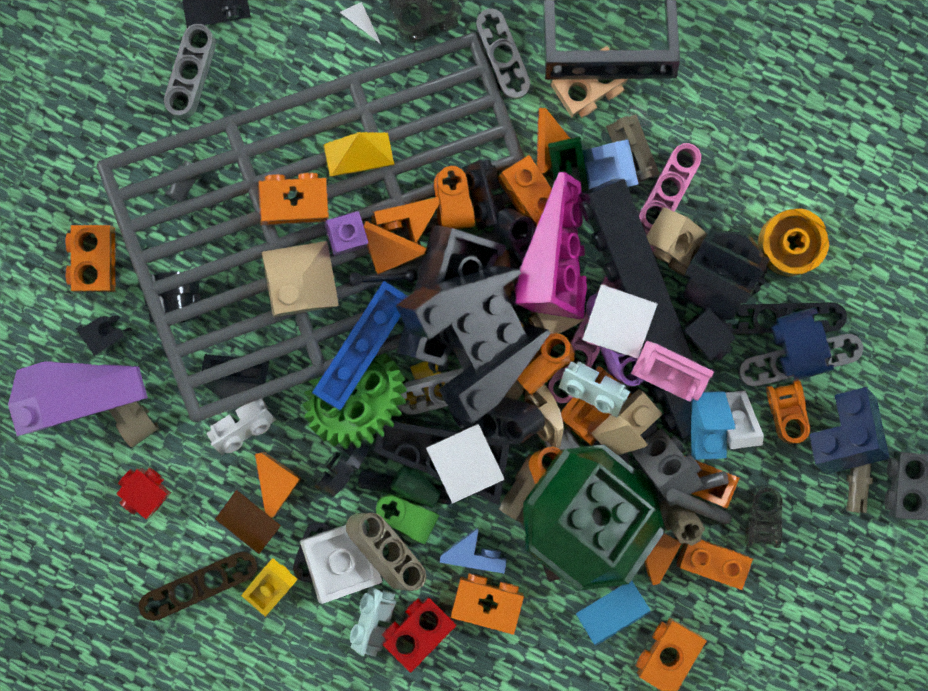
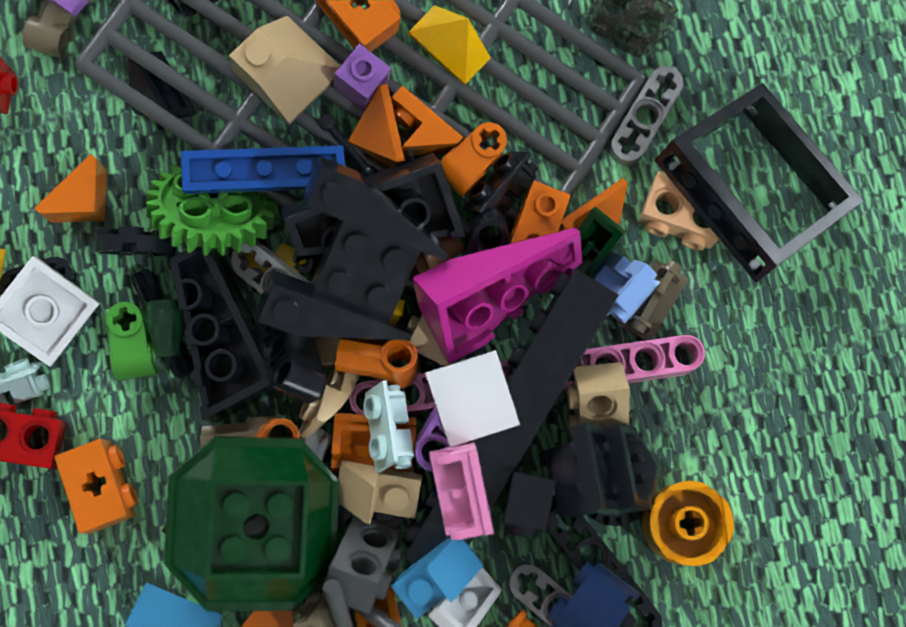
camera: 55 degrees right, 10 degrees down
white hinge [207,399,276,455] -> none
reddish brown sticker [215,490,281,554] -> none
dark tan beam [346,513,426,591] -> none
white sticker [426,424,505,503] -> none
medium blue slope [440,527,507,574] -> none

